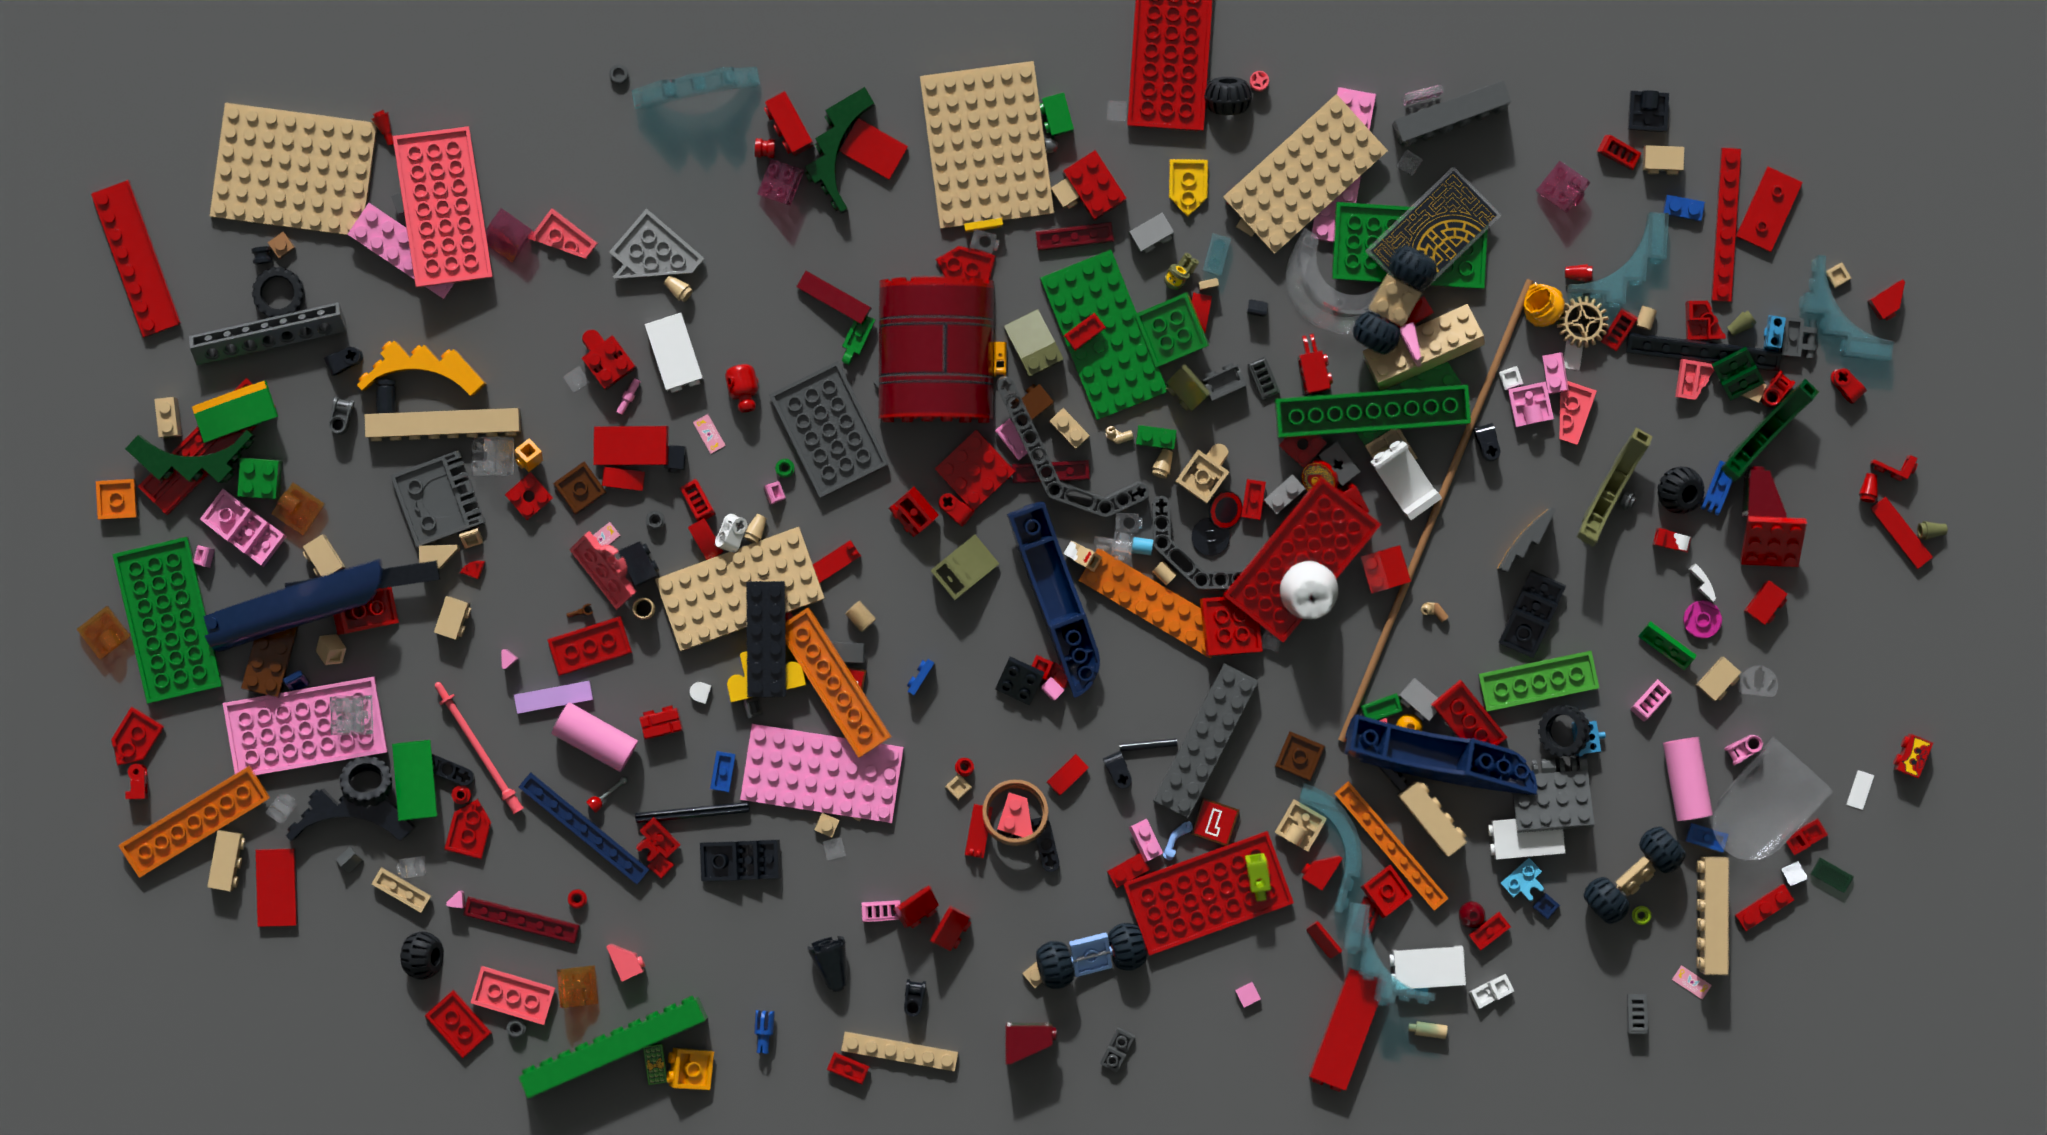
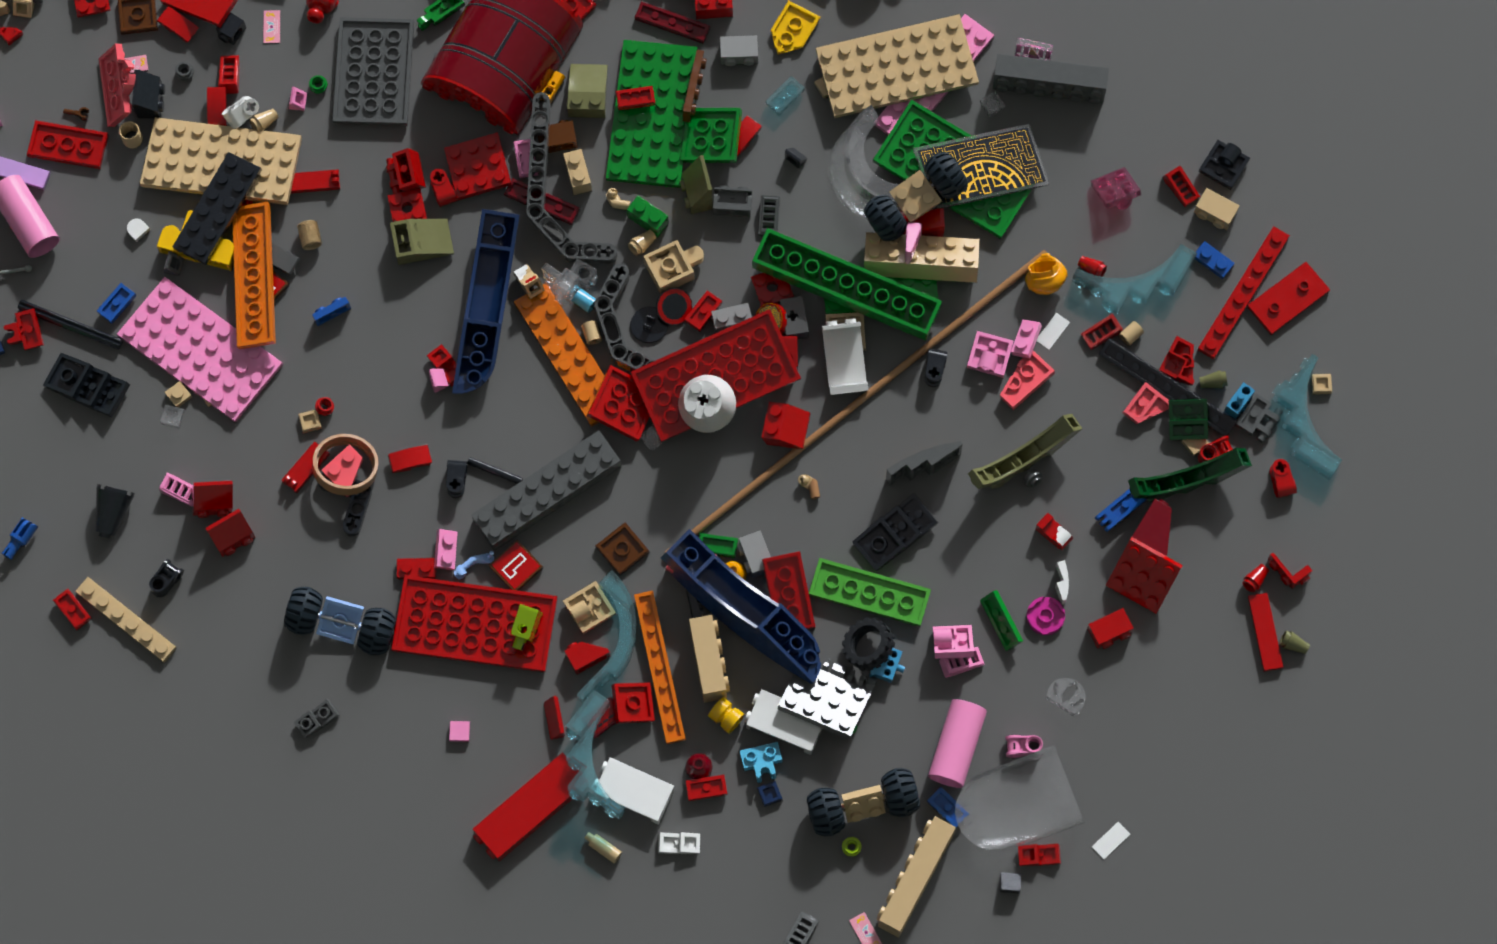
camera: 25 degrees right, 15 degrees down
red brick [639,705,683,740] -> none
red tile [647,852,674,879] -> none
black plate [995,656,1045,705] -> none
dark red slope [1006,1023,1056,1064] -> none
tan plate [1022,961,1042,988] -> none
olive piece [1164,253,1199,290] -> none
tan tile [1198,278,1219,291] -> none
red brick [1298,334,1333,395] -> none
white tile [1498,366,1523,390] -> none
tan gear [1557,296,1609,348] -> none
black wheel [1657,466,1705,514] -> none
tan brick [1696,657,1741,701] -> none
red plate [1735,884,1794,931] -> none
clear green tile [1810,857,1854,893] -> none
red slope [1867,279,1905,321] -> none
brick [1893,734,1933,779] -> none
none -> red piece [387,188,427,222]
none -> reddish brown plate [683,50,707,122]
none -> yellow wheel [708,697,745,734]
none -> bright pink plate [933,625,974,659]

